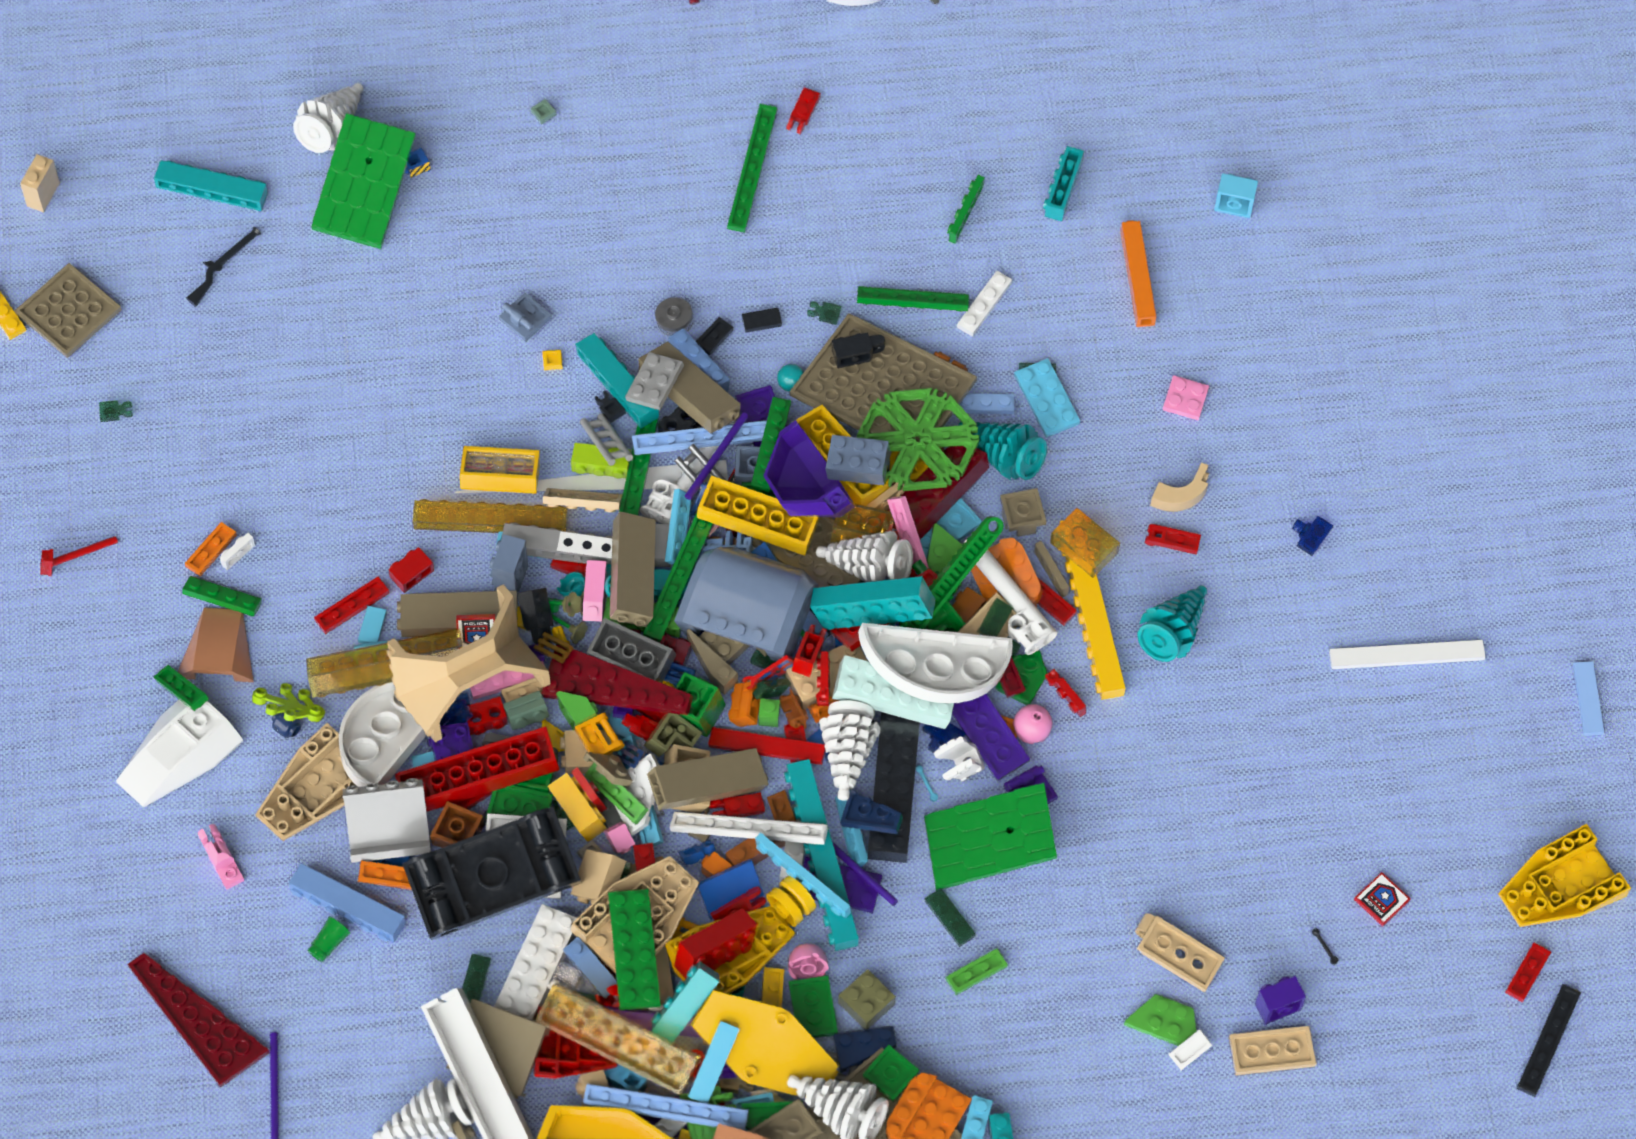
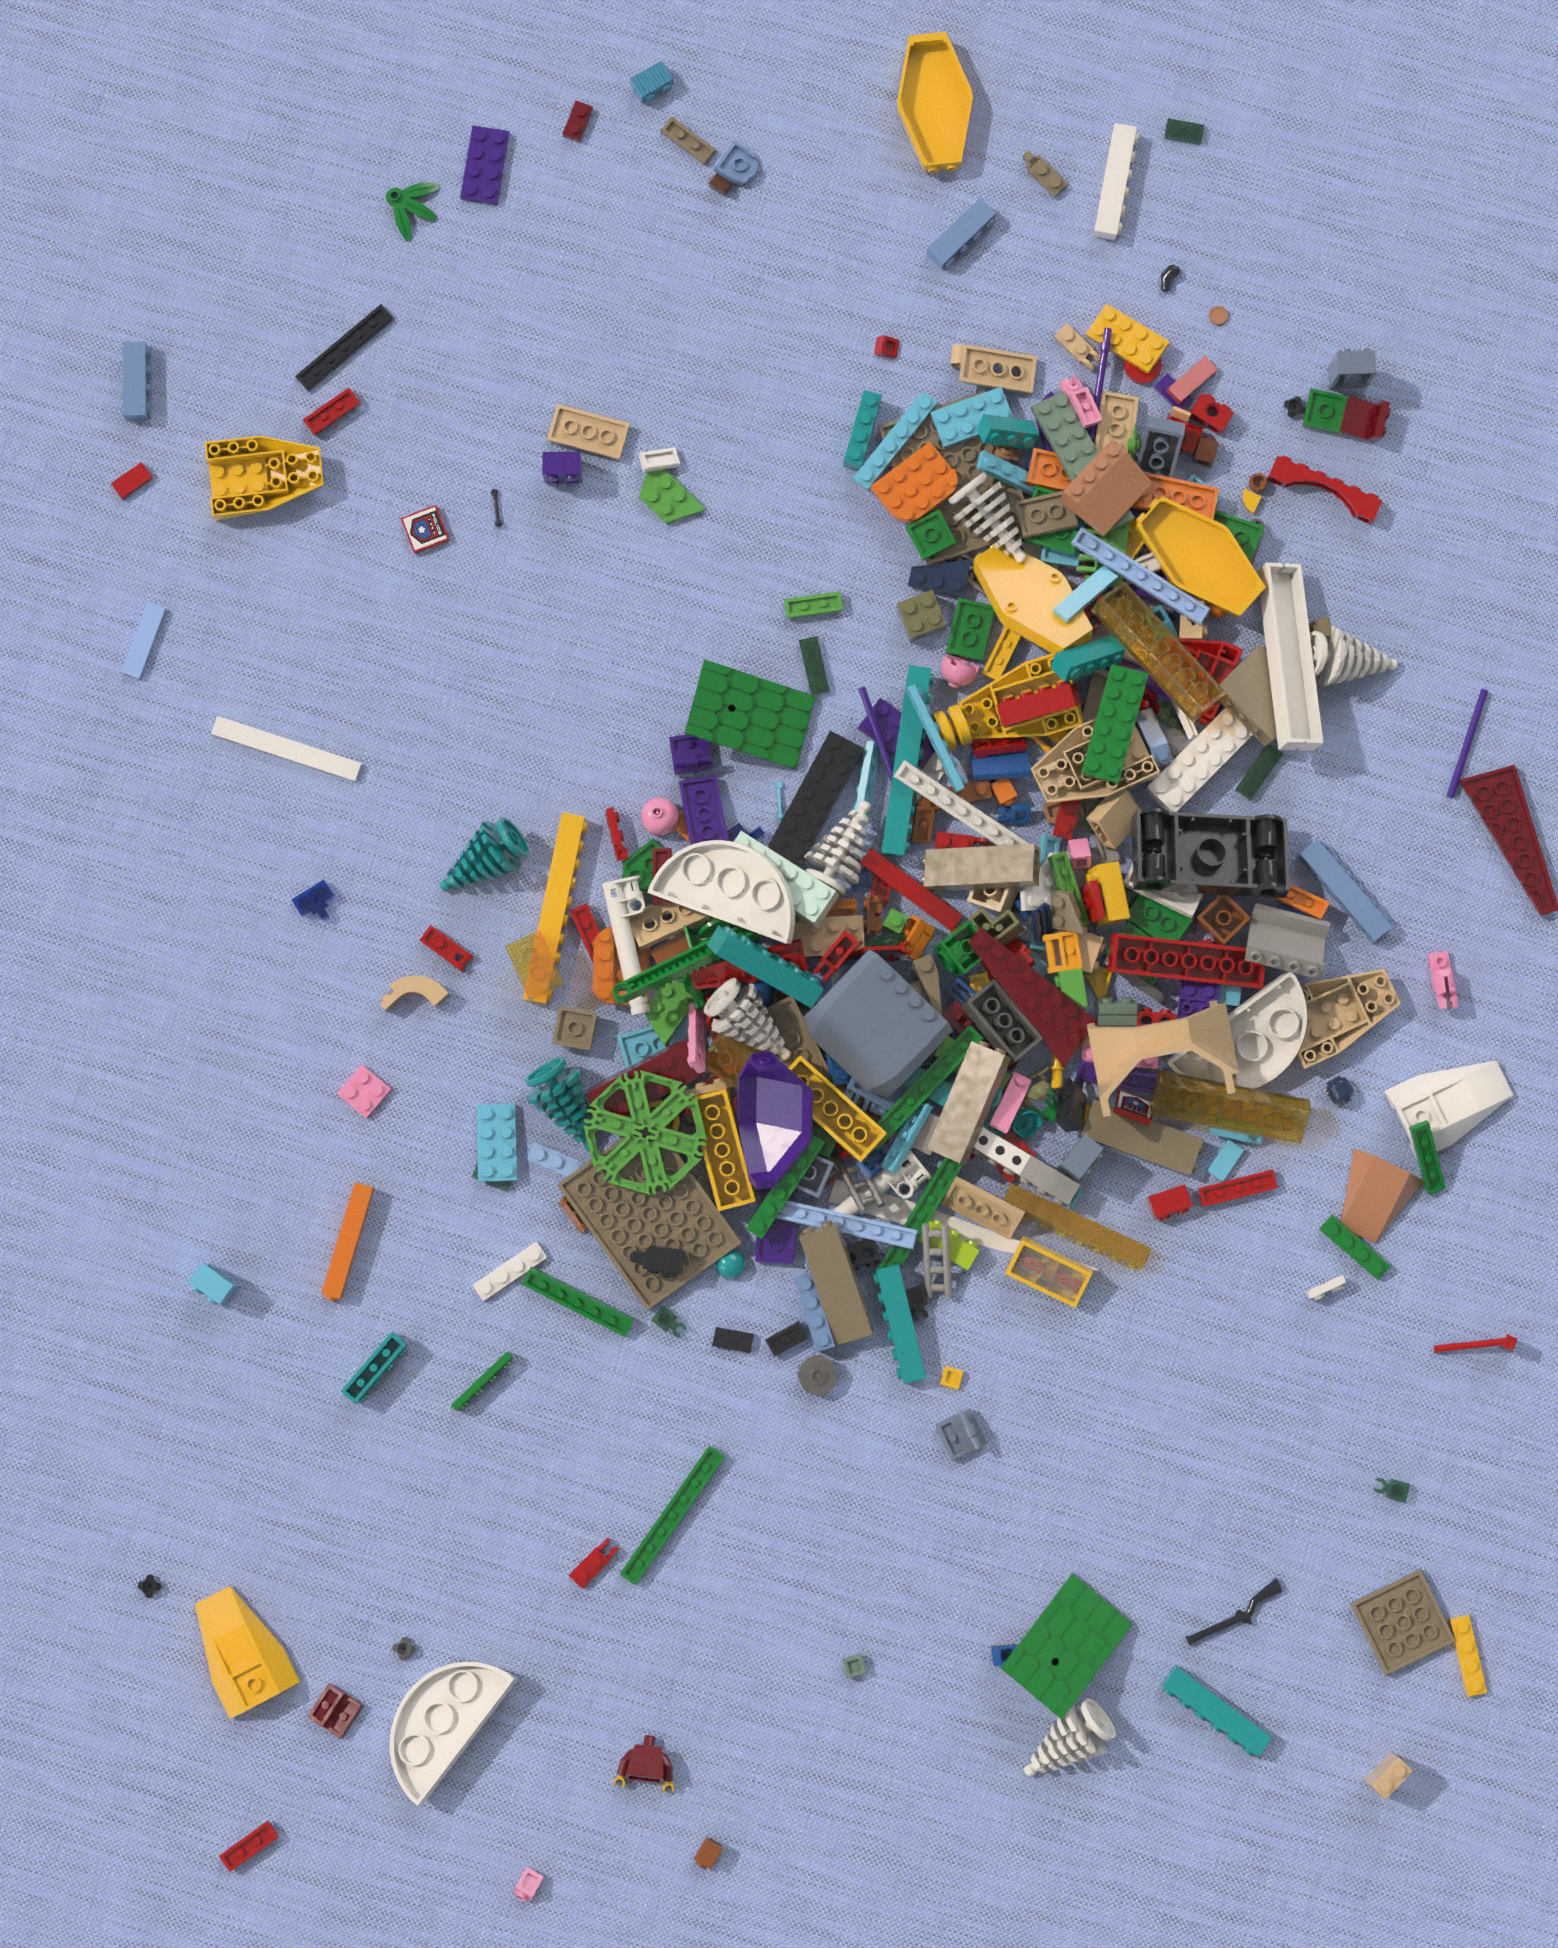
camera: 155 degrees left, 20 degrees up
orange plate [185,522,237,577] -> none
lime plant [252,683,325,722] -> none
green plant [307,916,351,962] -> none
pearl gold tile [533,632,573,664] -> none
light grey plate [625,352,684,410] -> none
dark purple piece [685,412,748,500] -> none
red hinge [816,651,830,706] -> none
sand blue brick [825,435,891,485] -> none
dark blue wing [840,789,903,834] -> none
white piece [934,737,985,782] -> none
clear green plate [977,598,1013,637] -> none
dark tan tile [1034,541,1069,598] -> none
tan hinge [1135,913,1225,992] -> none

